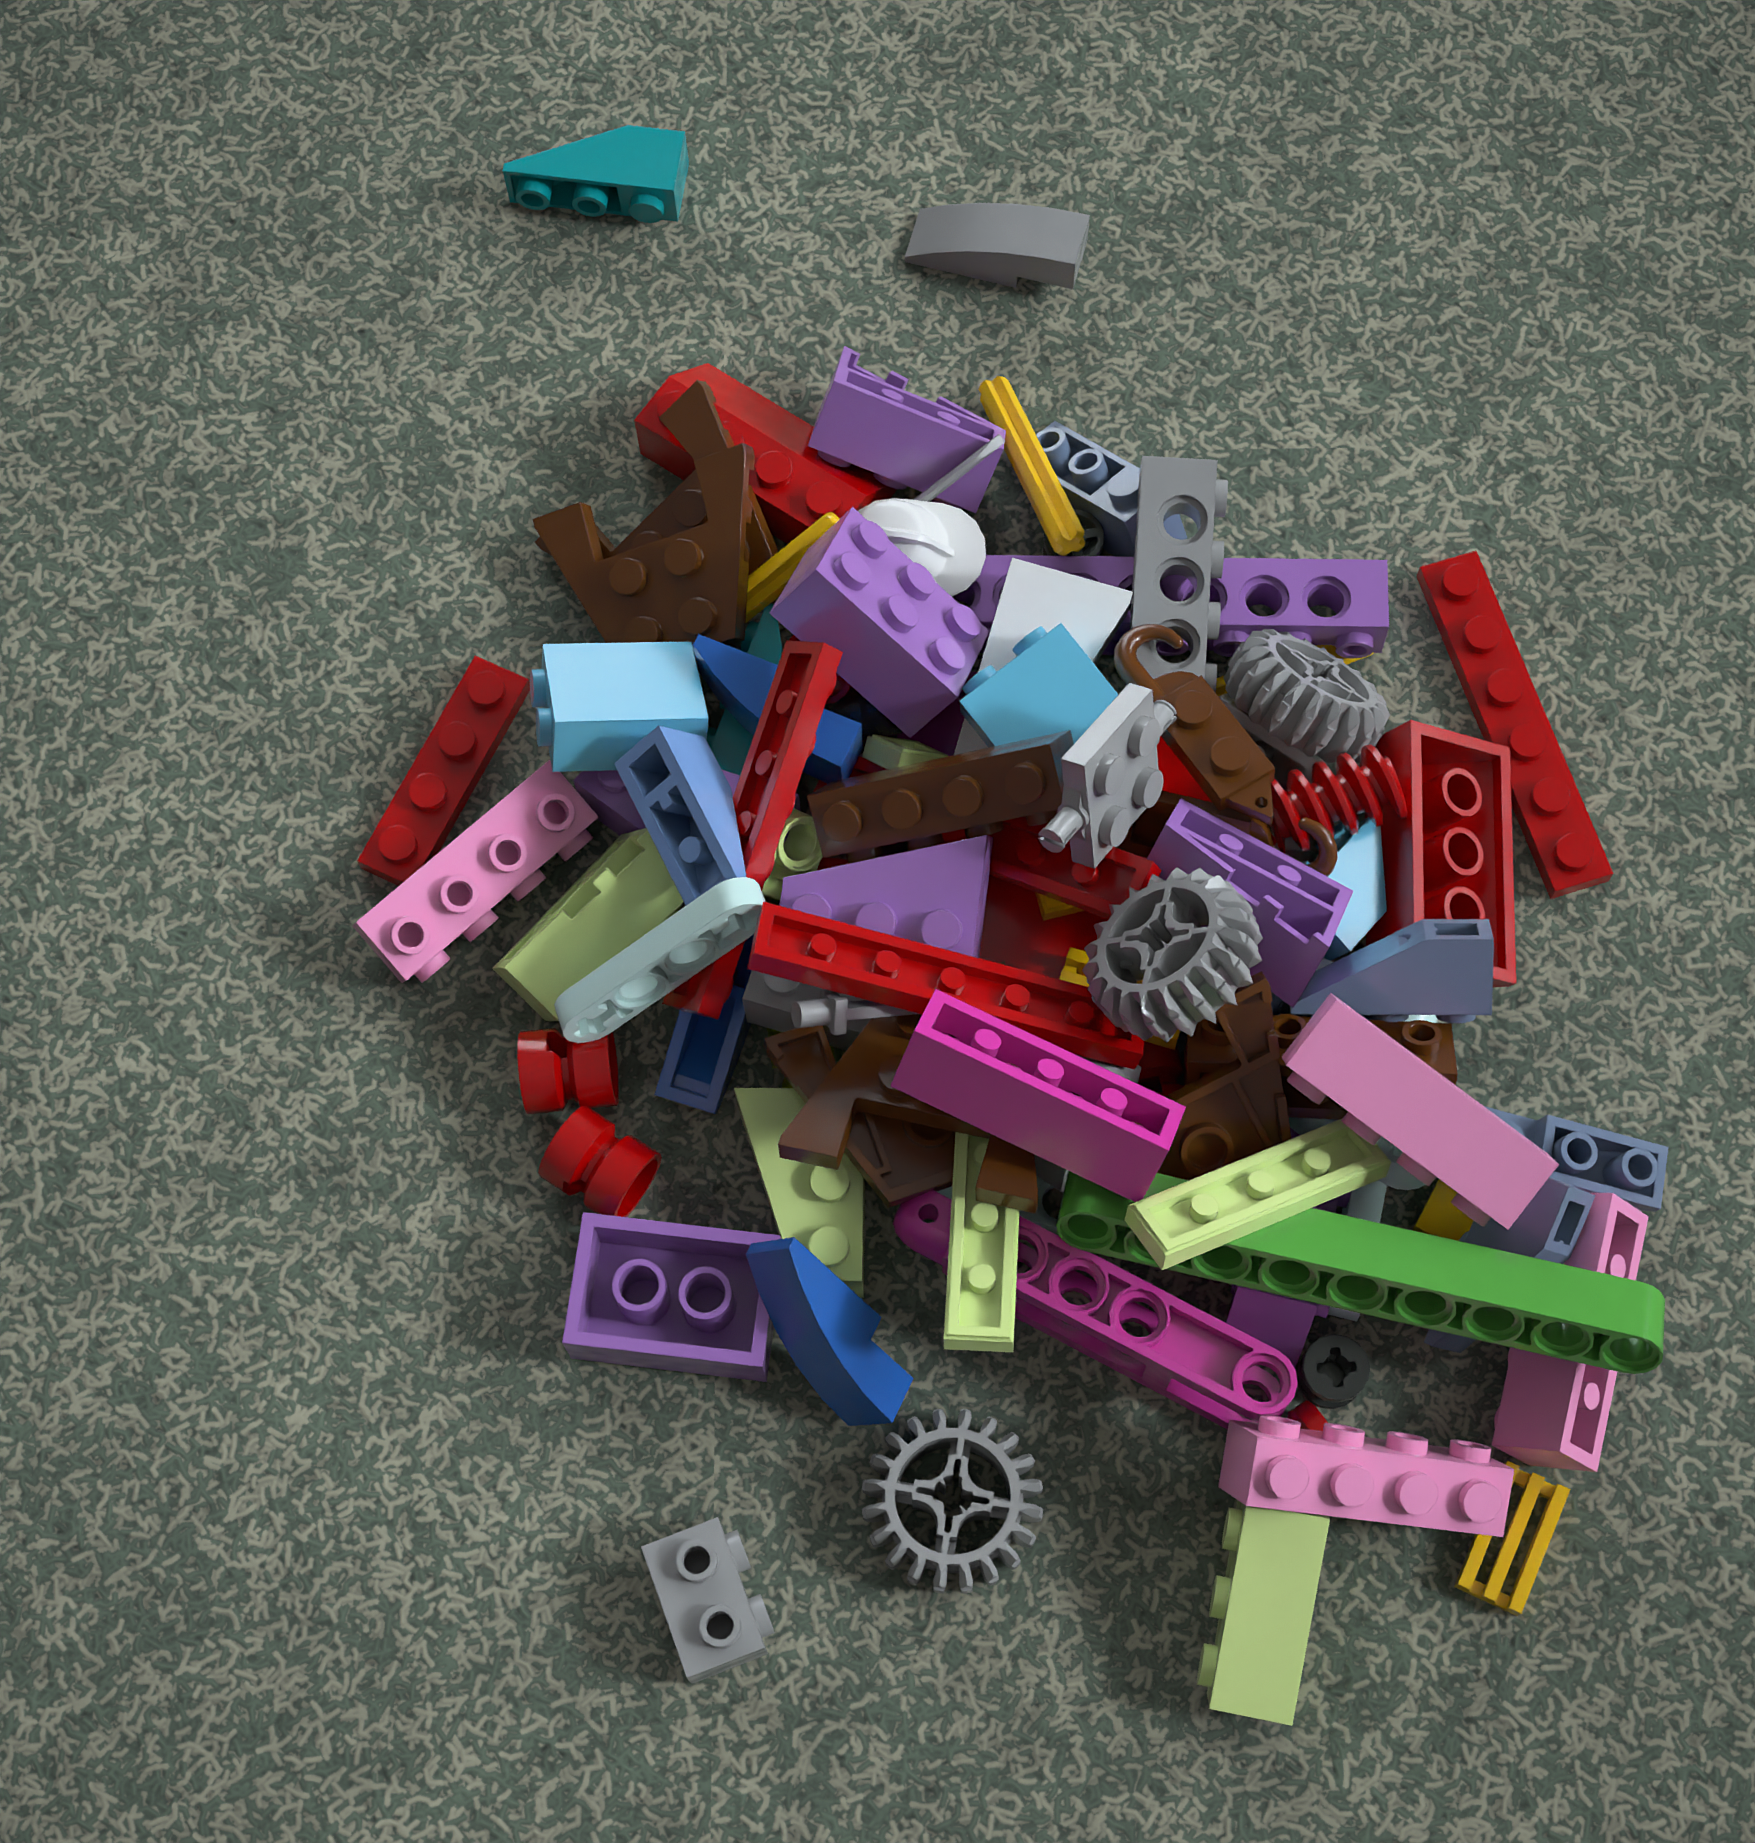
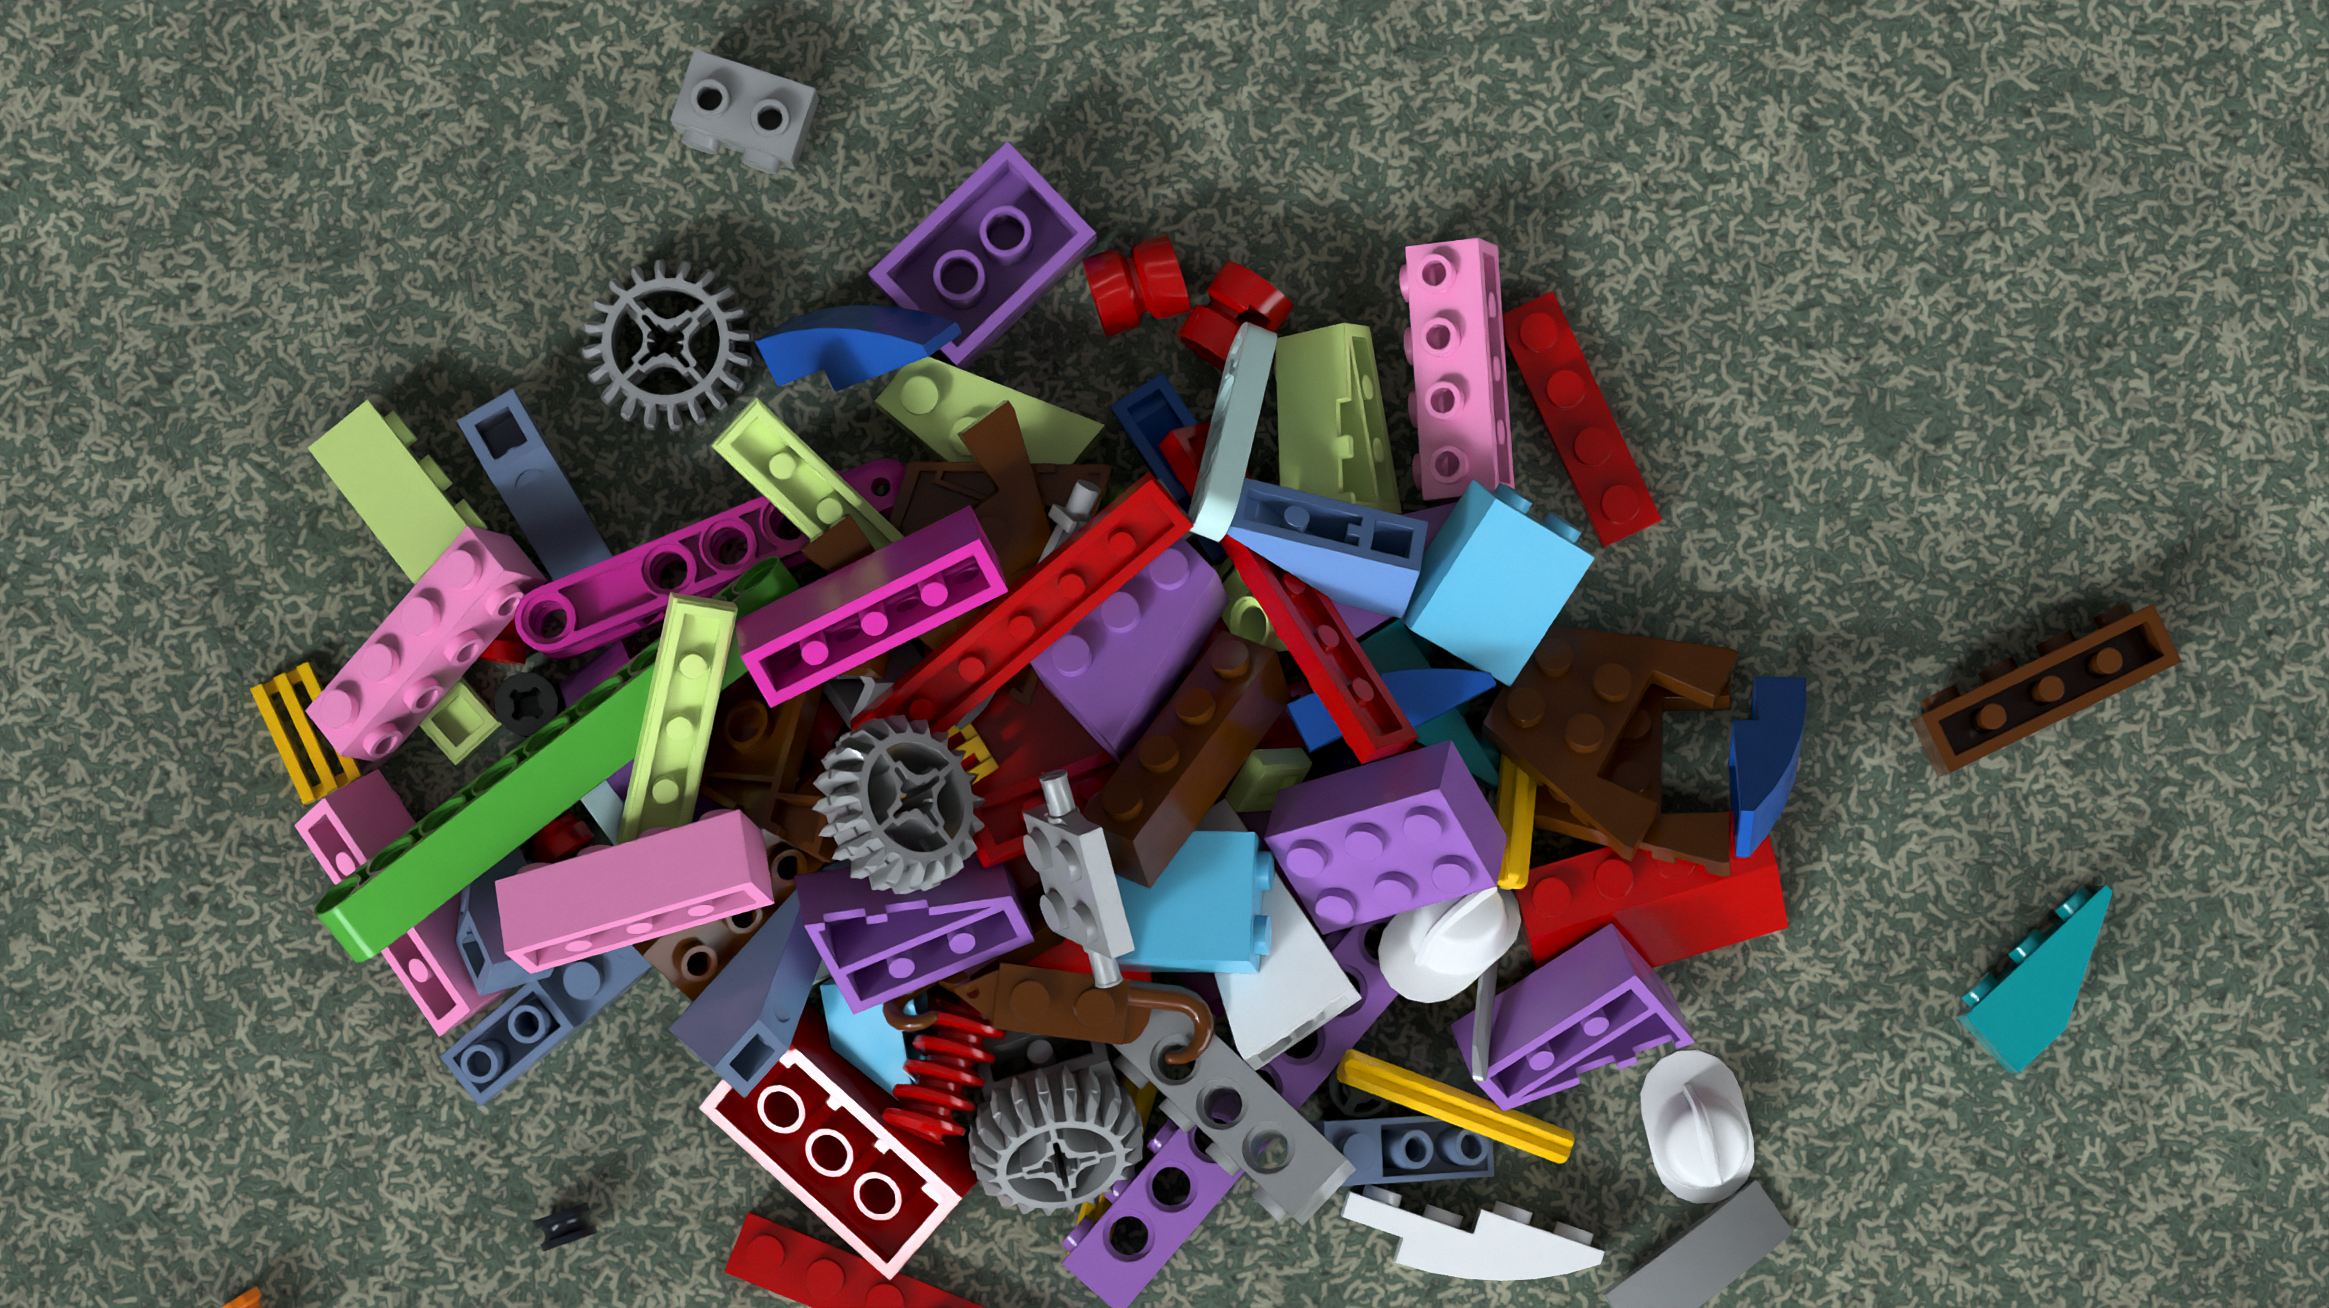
camera: 130 degrees right, 15 degrees up
none -> yellowish green tile [419,677,503,767]
none -> sand blue slope [457,388,614,581]
none -> black bush [532,1202,598,1252]
none -> white slope [1340,1184,1605,1281]
none -> white piece [1640,1050,1754,1204]
none -> blue slope [1727,676,1806,857]
none -> reddish brown brick [1910,601,2182,777]

